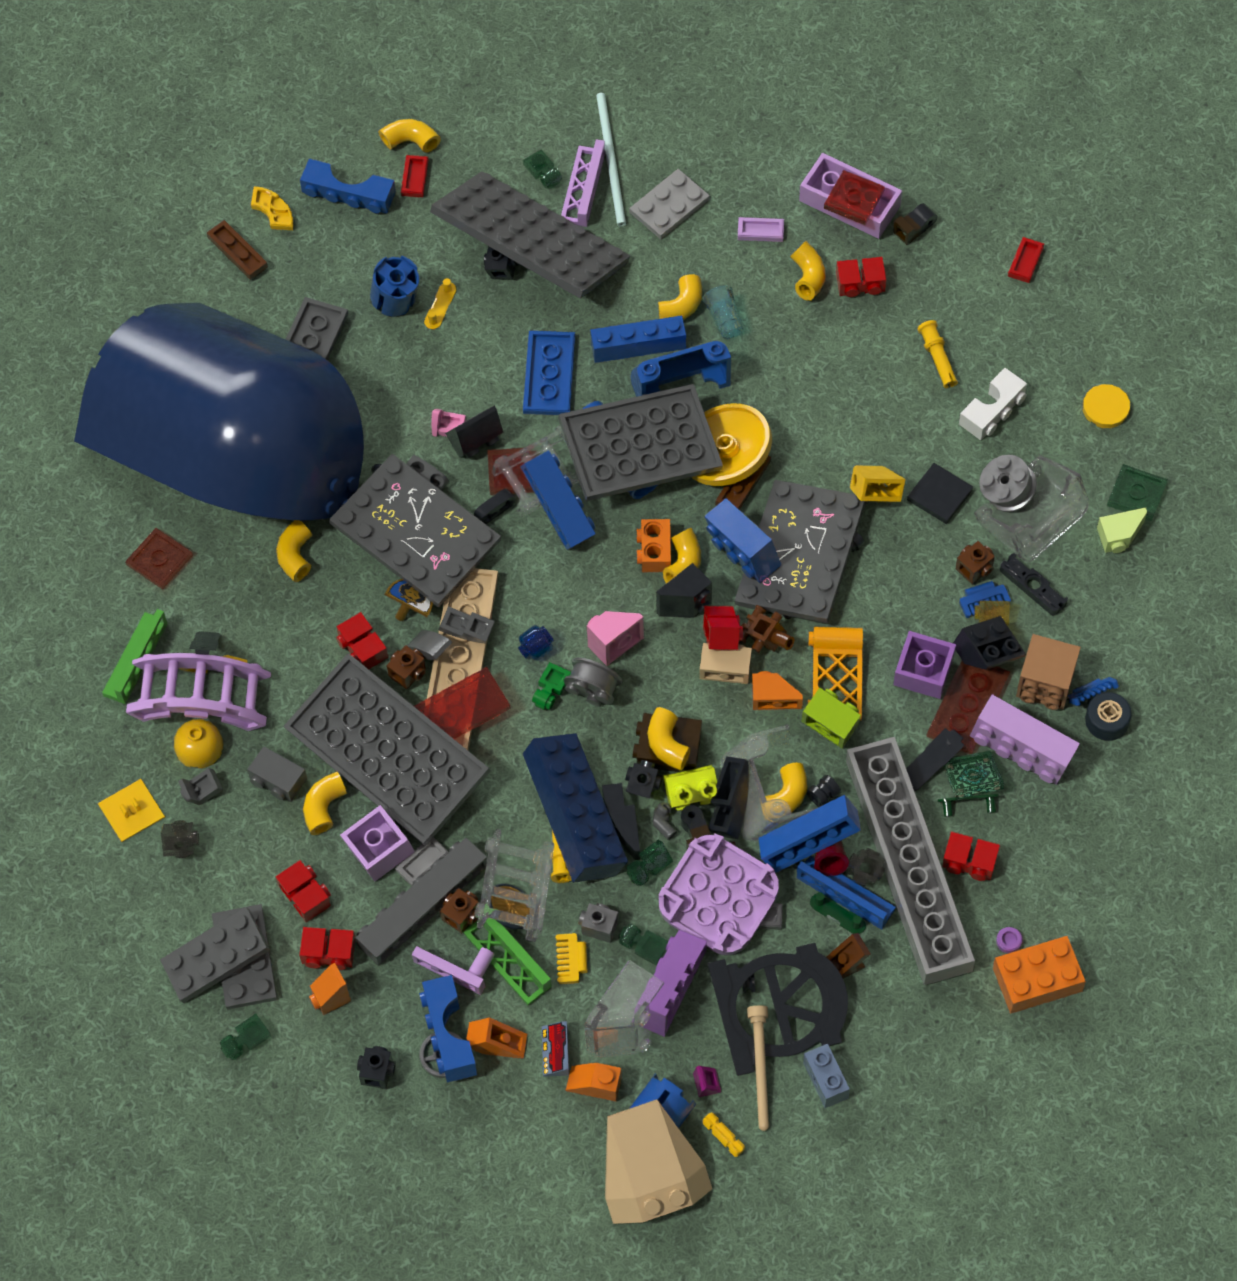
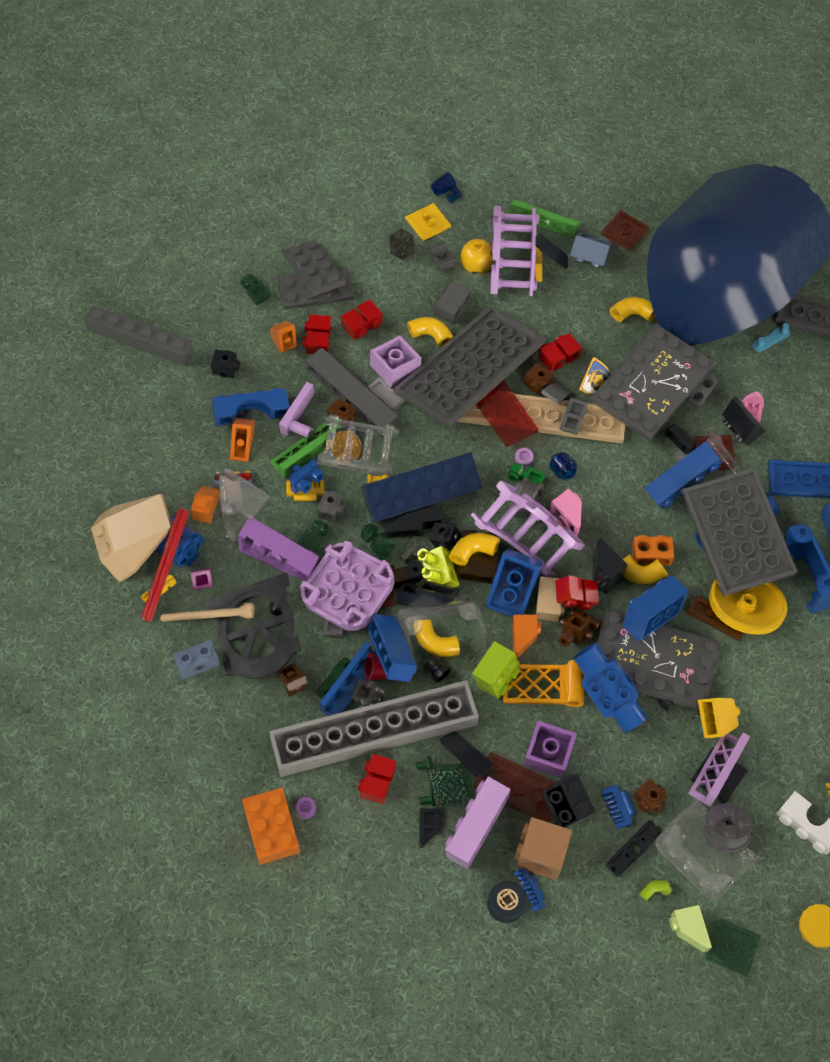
camera: 85 degrees right, 0 degrees up
clear yellow bracket [975,600,1010,626] -> none
none -> dark grey brick [85,306,193,366]
none -> red axle [141,508,189,621]
none -> blue hips [289,459,324,494]
none -> black tile [419,808,441,848]
none -> clear blue piece [431,172,462,203]
none -> lavender fence [471,480,585,578]
none -> blue slope [485,549,544,617]
none -> lavender tile [515,448,534,467]
none -> sand blue slope [570,232,613,267]
none -> blue brick [573,643,647,733]
none -> lime arm [639,880,672,901]
none -> lavender fence [688,732,750,807]

